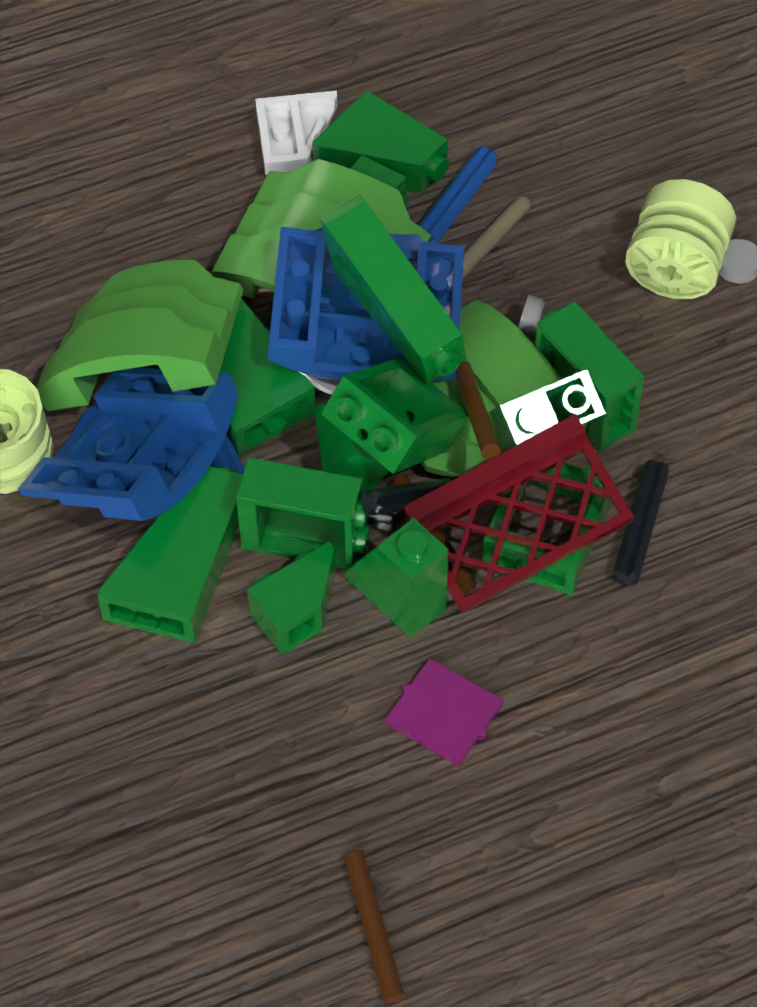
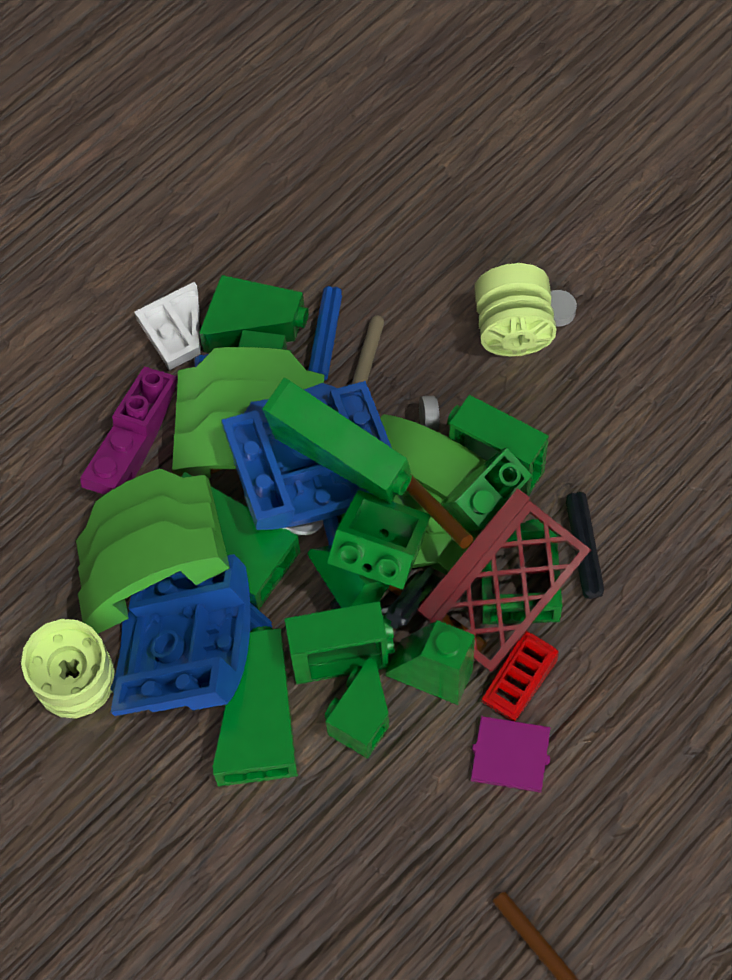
camera: 20 degrees left, 5 degrees up
none -> magenta slope [80,366,177,495]
none -> red slope [481,631,559,722]

